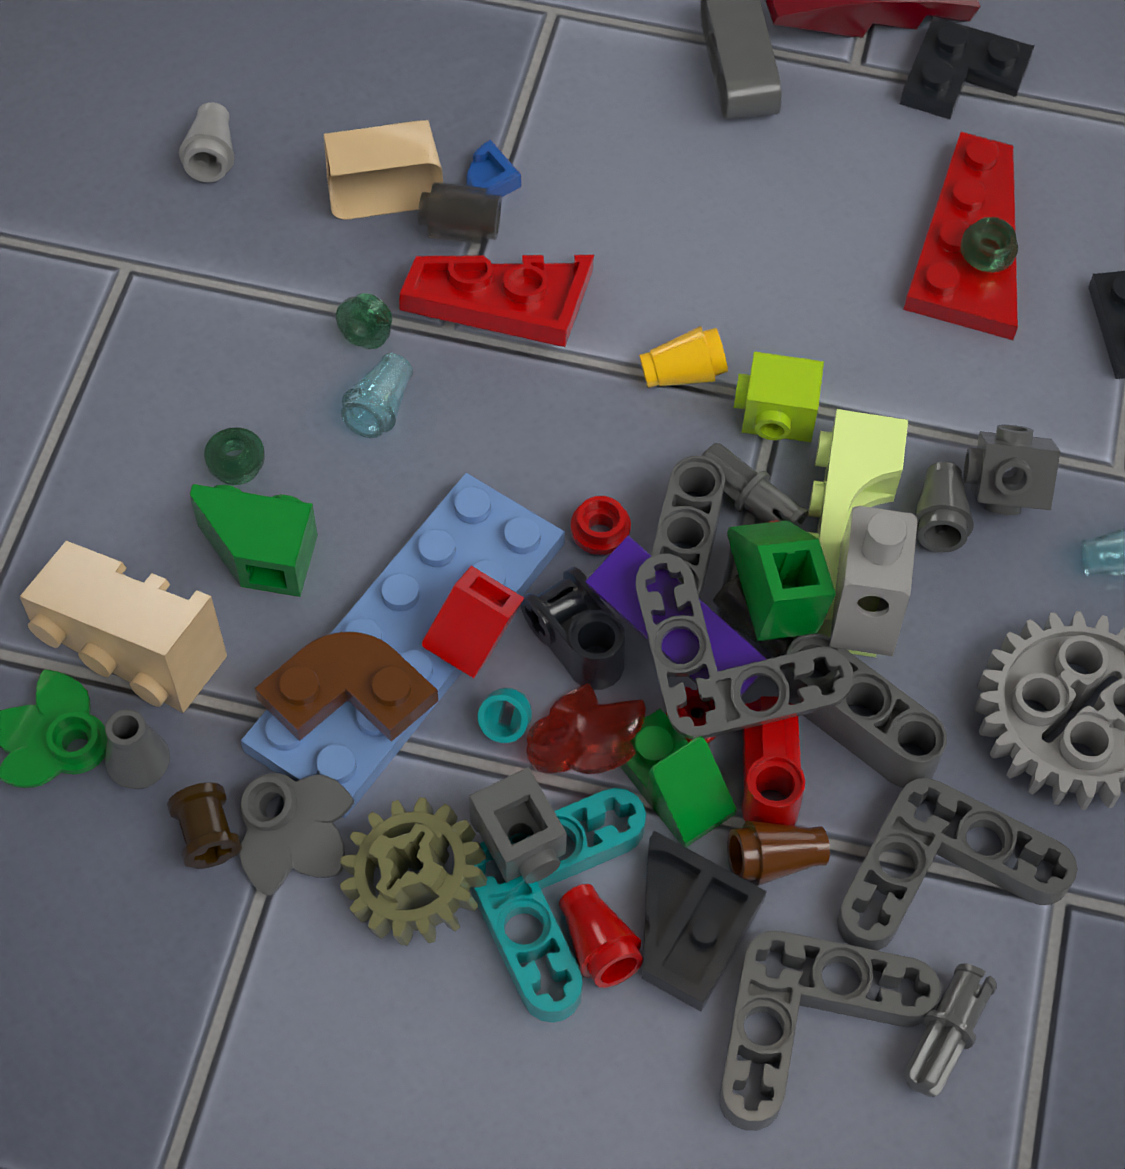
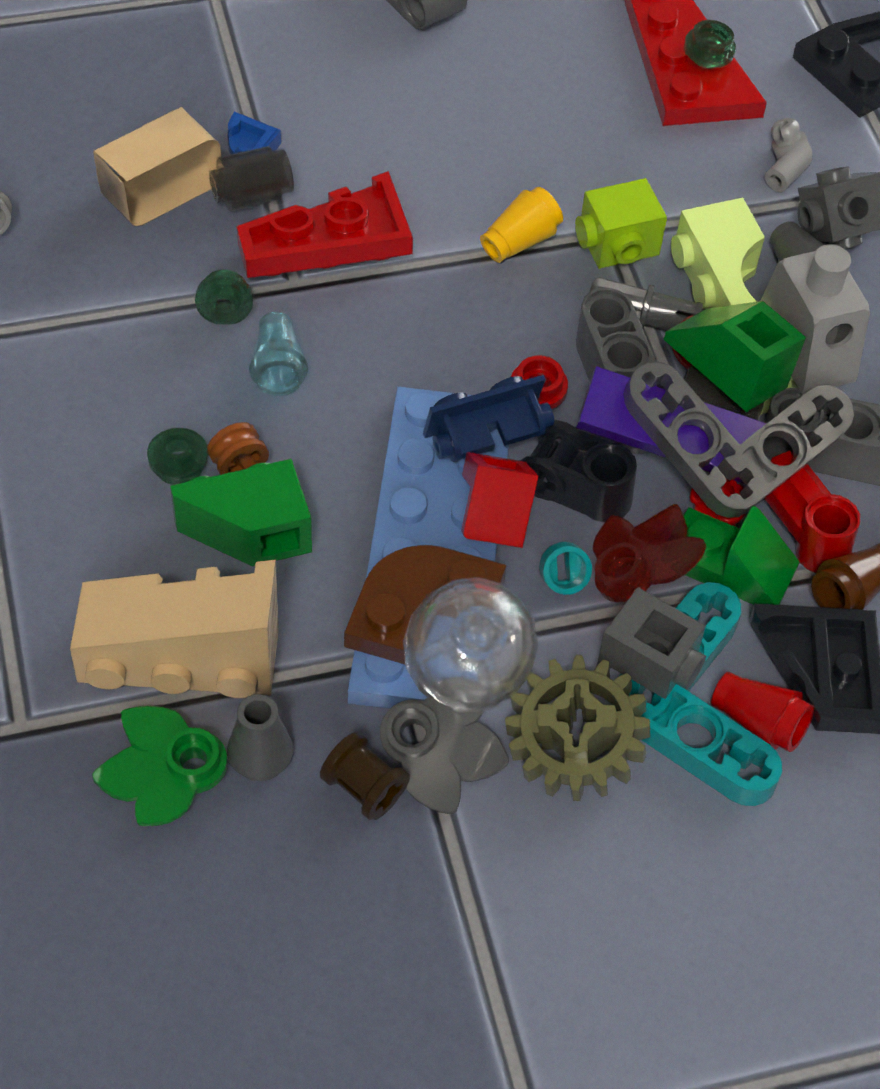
camera: 30 degrees left, 5 degrees down
none -> dark orange bush [207,422,269,475]
none -> clear cylinder [402,577,538,714]
none -> dark blue hinge [423,375,554,462]
none -> light grey arm [765,118,812,192]

